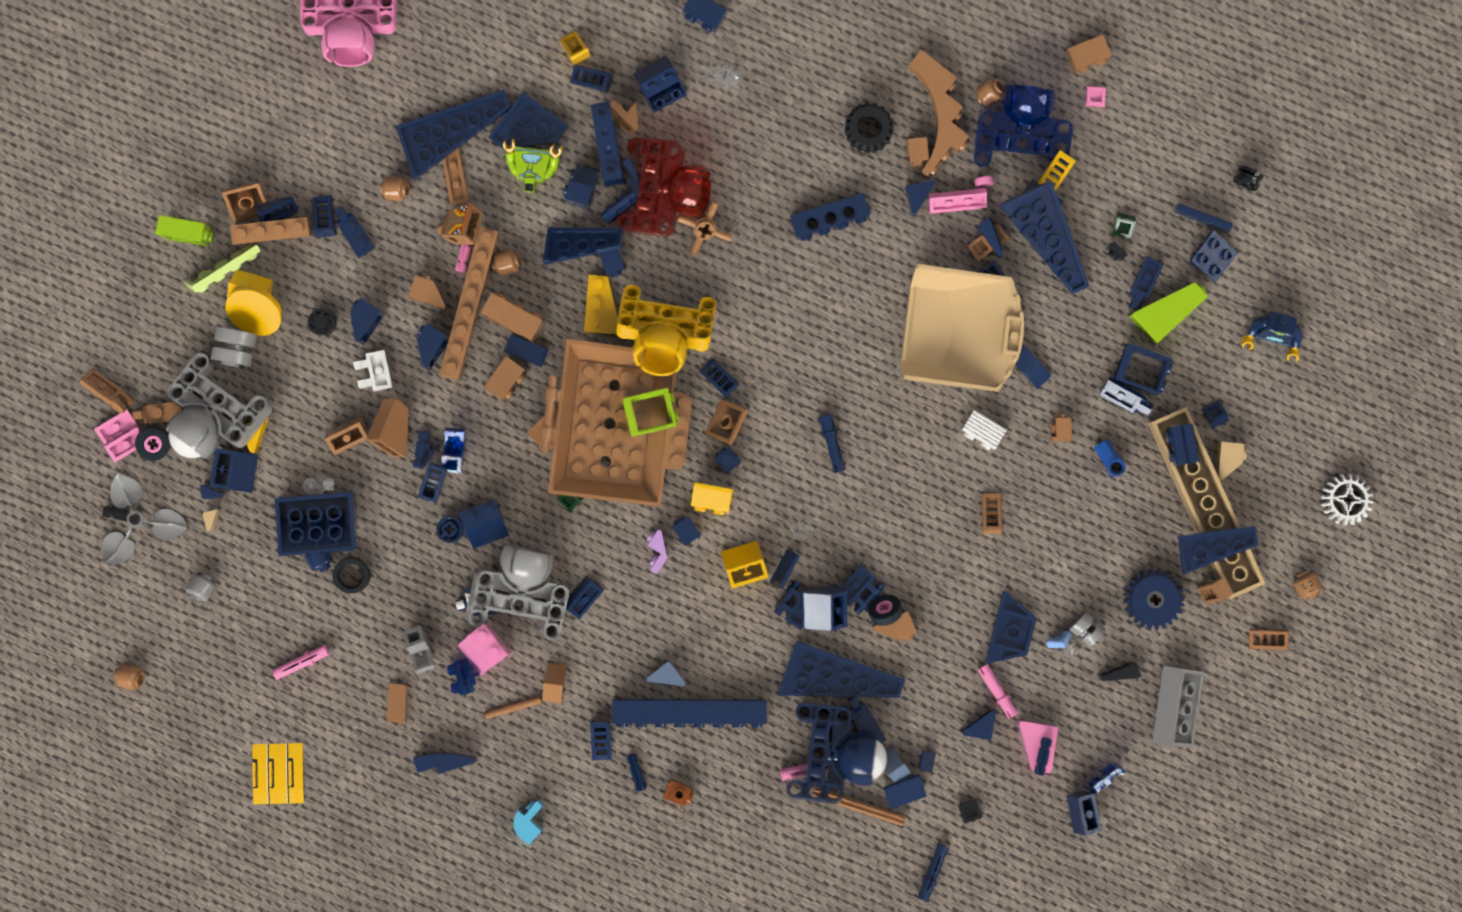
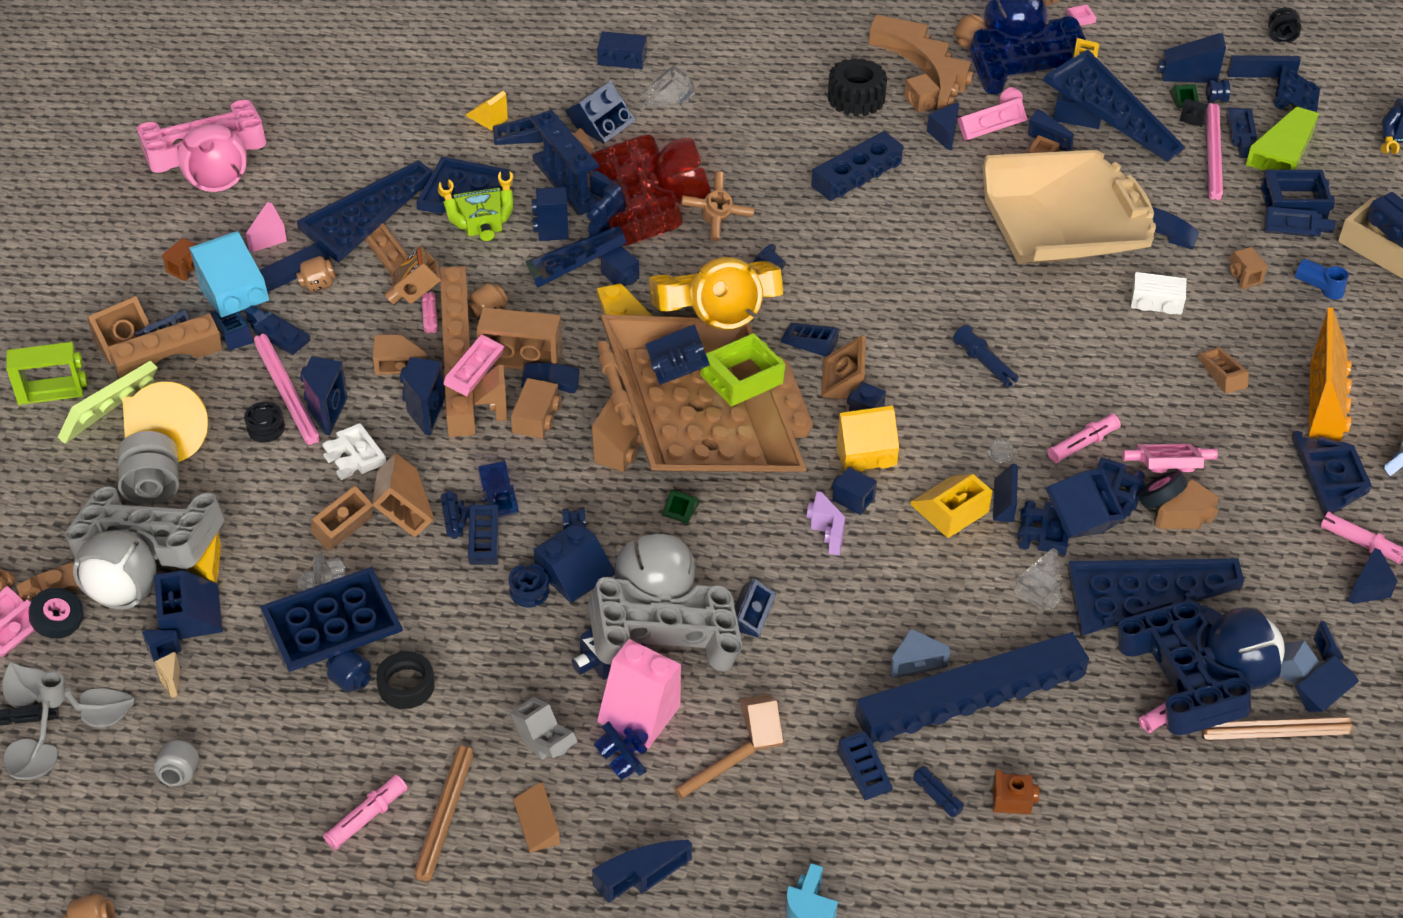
camera: 20 degrees left, 40 degrees down
none -> dark orange brick [162,238,198,281]
none -> medium azure slope [189,231,269,318]
none -> bright pink slope [246,202,287,252]
none -> bright pink axle [254,334,320,445]
none -> dark blue tile [259,243,330,293]
none -> medium nougat axle [414,745,473,882]
none -> bright pink plate [444,334,505,397]
none -> medium nougat slope [473,365,507,421]
none -> dark blue wheel [562,507,586,530]
none -> dark blue hinge [645,324,710,385]
none -> dark blue piece [753,244,786,271]
none -> clear slope [1014,548,1062,614]
none -> bright pink pin [1047,413,1121,464]
none -> bright pink plate [1122,443,1218,473]
none -> dark blue slope [1157,33,1226,83]
none -> dark blue wheel [1206,79,1230,103]
none -> bright pink axle [1206,103,1223,200]
none -> light orange slope [1308,307,1351,441]

